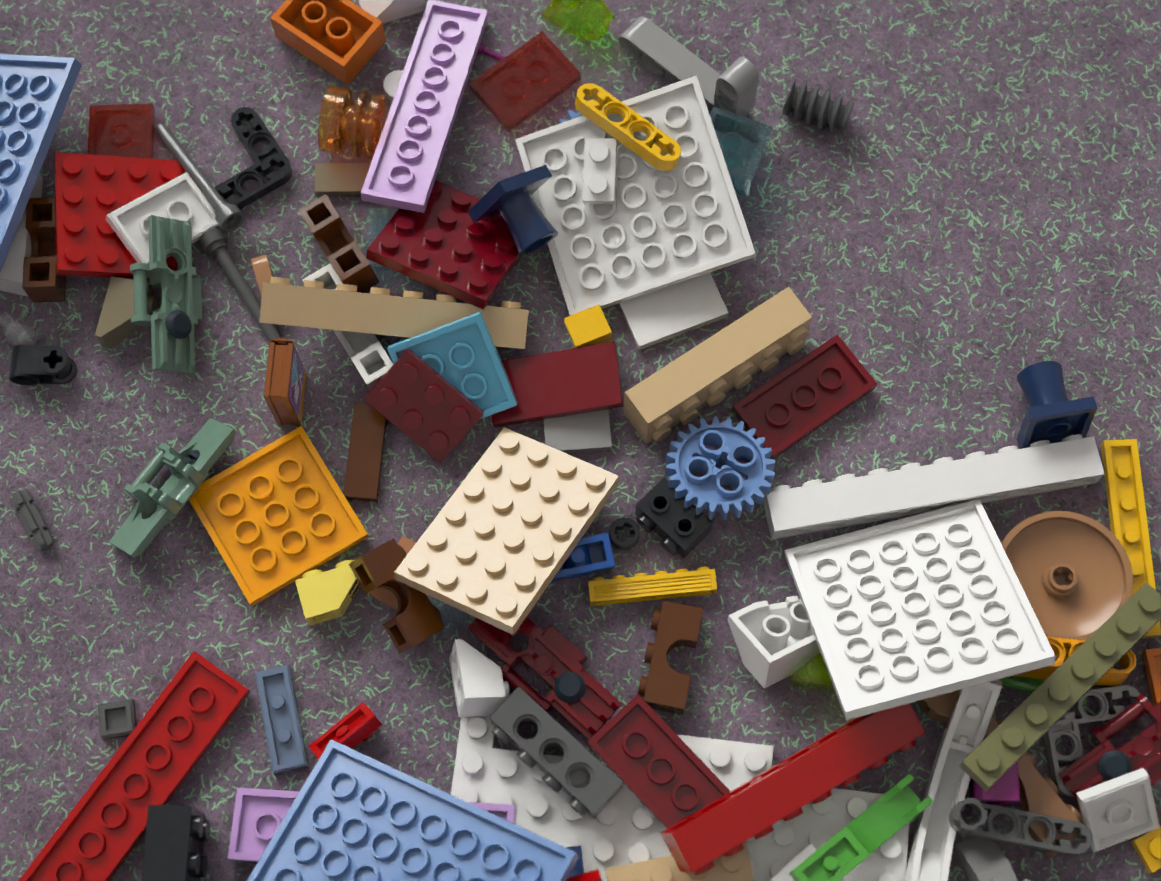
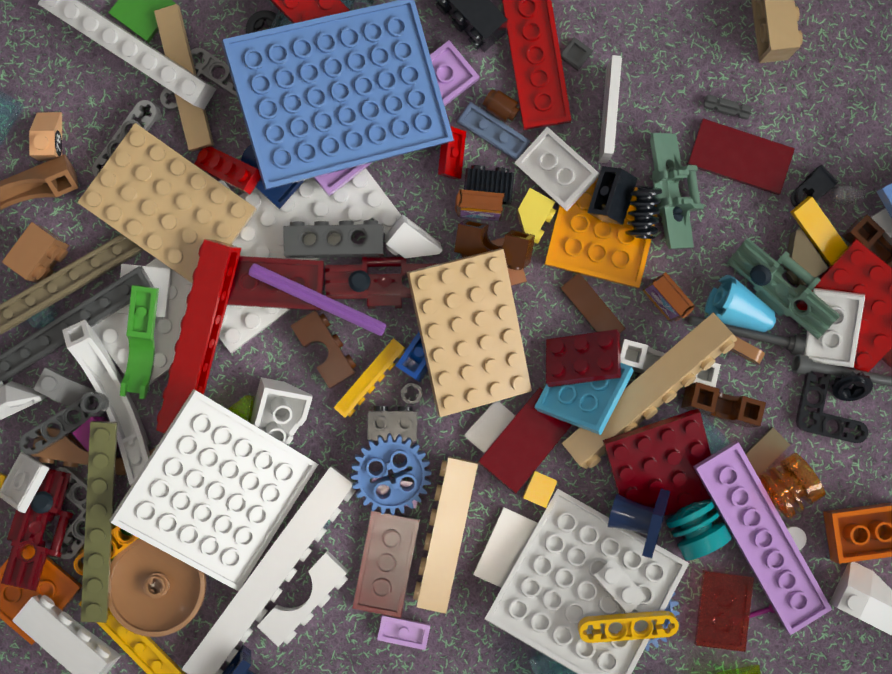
camera: 135 degrees right, 15 degrees up
none -> medium lavender axle [249,263,386,336]
none -> white arch [257,550,349,647]
none -> lavender plate [377,615,431,650]
none -> dark orange piece [455,189,504,221]
none -> black brick [464,165,515,205]
none -> reddish brown brick [482,89,520,123]
none -> white plate [515,127,599,211]
none -> black brick [587,166,638,225]
none -> white tile [598,55,622,163]
none -> black piece [626,186,662,239]
none -> teal wheel [665,499,732,561]
none -> dark red tile [687,118,795,195]
none -> medium azure cone [705,275,776,332]
none -> yellow tile [790,196,848,267]
none -> black gear [831,371,873,401]

